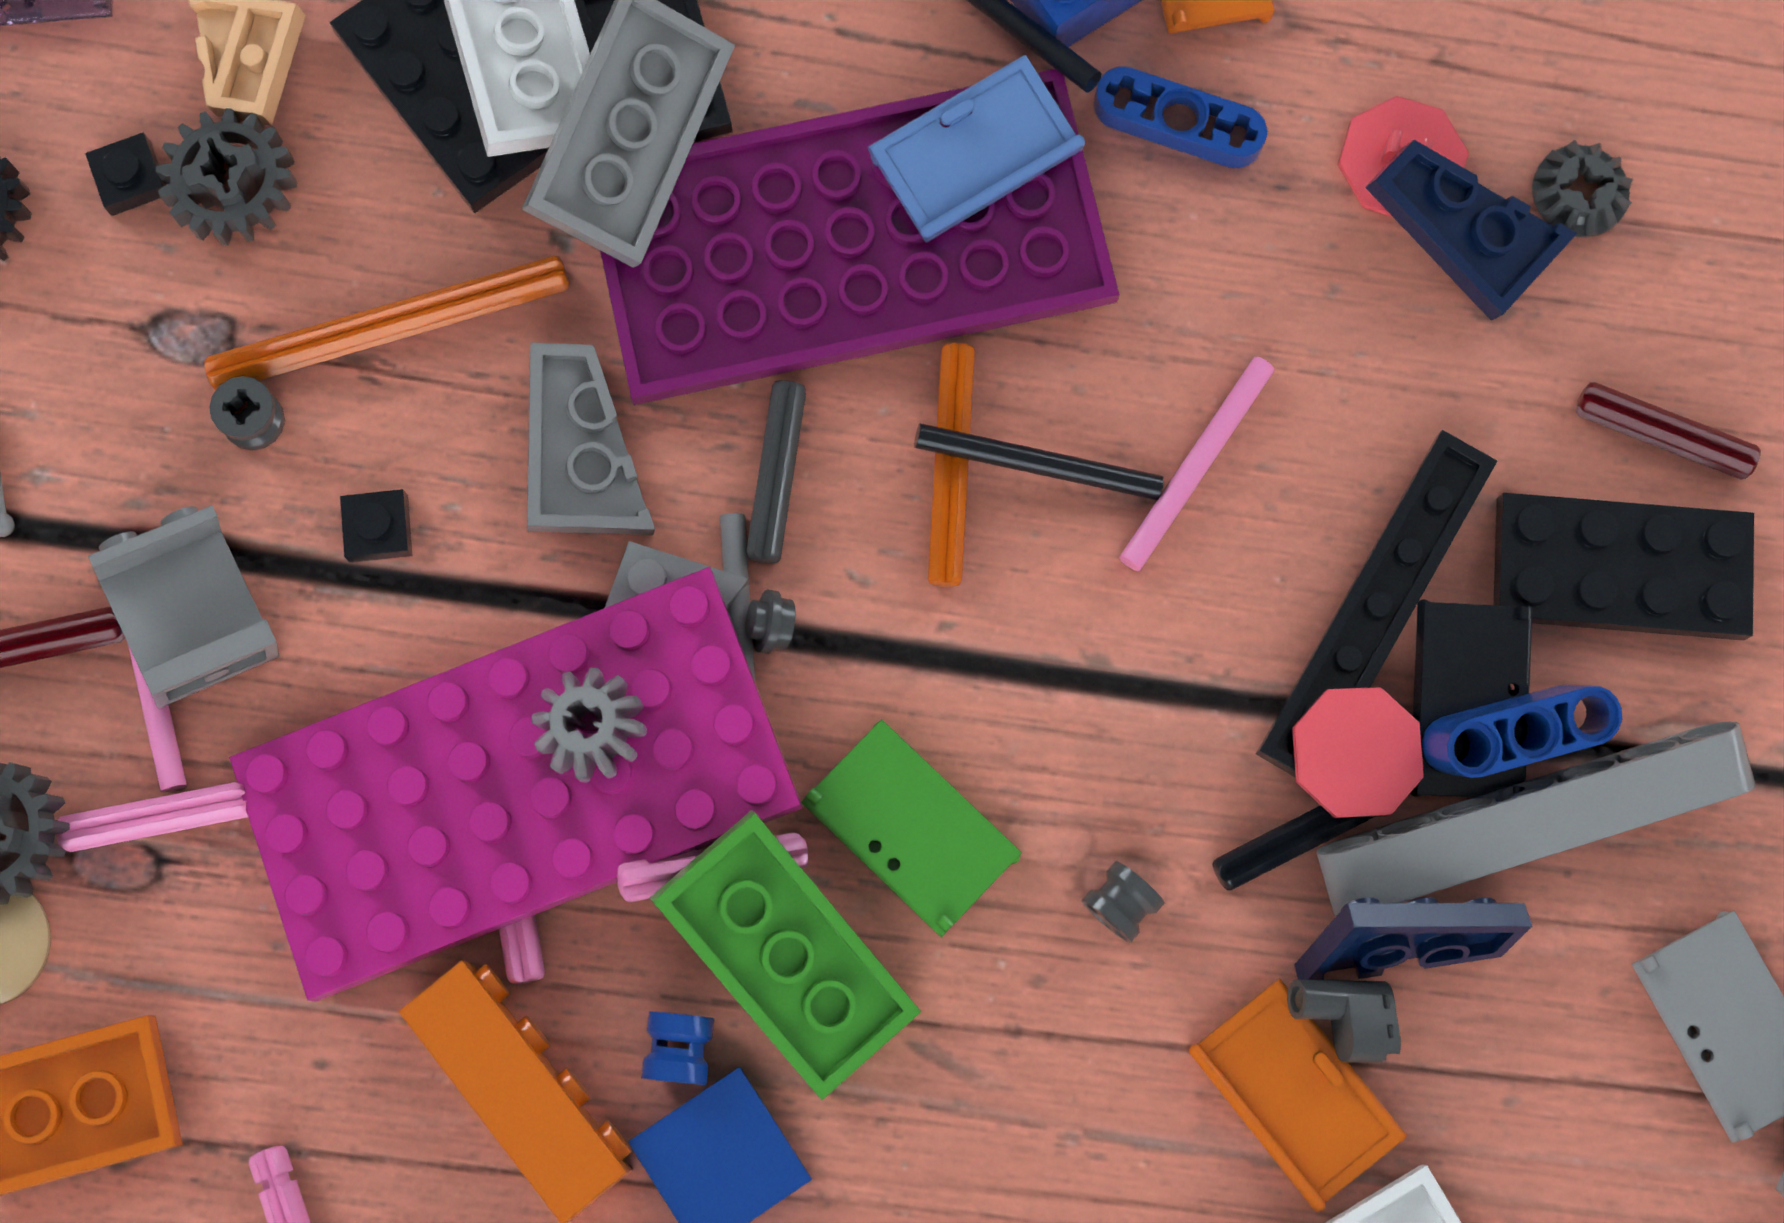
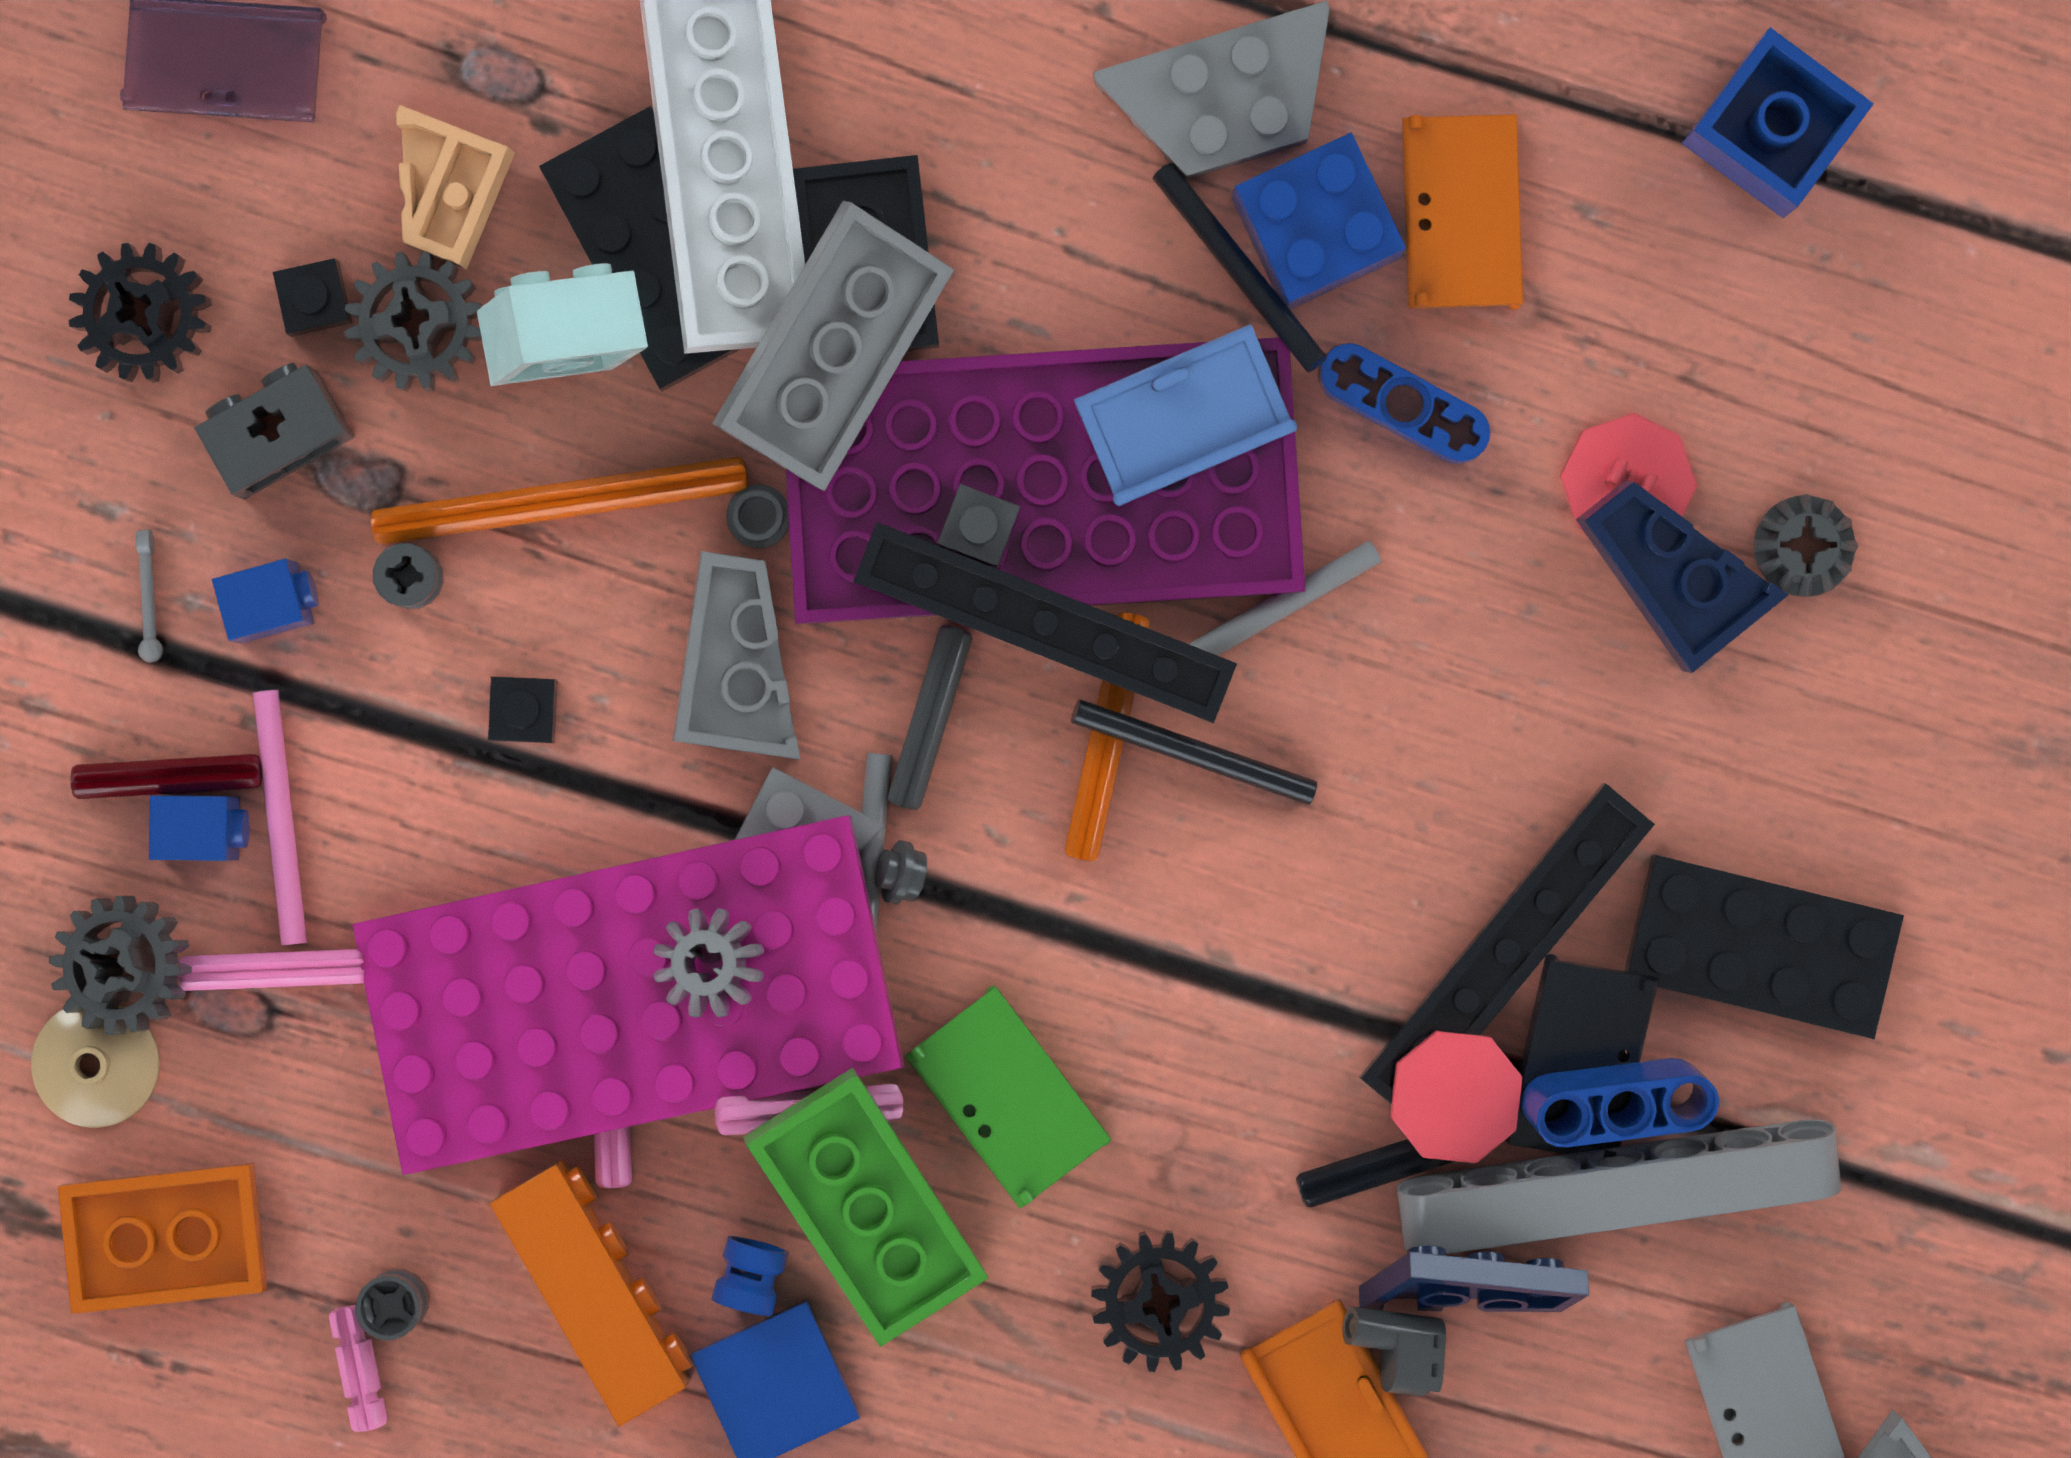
camera: 10 degrees right, 10 degrees up
light grey panel [88,506,279,709] -> none
dark grey wheel [1081,861,1165,943] -> none
bright pink bar [1119,357,1274,571] -> none
dark red axle [1576,382,1761,479] -> none
none -> blue brick [149,795,250,861]
none -> dark grey brick [194,363,355,500]
none -> blue brick [212,558,319,644]
none -> dark grey wheel [356,1269,429,1340]
none -> light aqua brick [477,263,648,386]
none -> dark grey plate [727,484,789,549]
none -> black plate [853,522,1237,723]
none -> dark grey plate [937,484,1020,568]
none -> black gear [1091,1230,1230,1372]
none -> light grey bar [1189,540,1382,656]

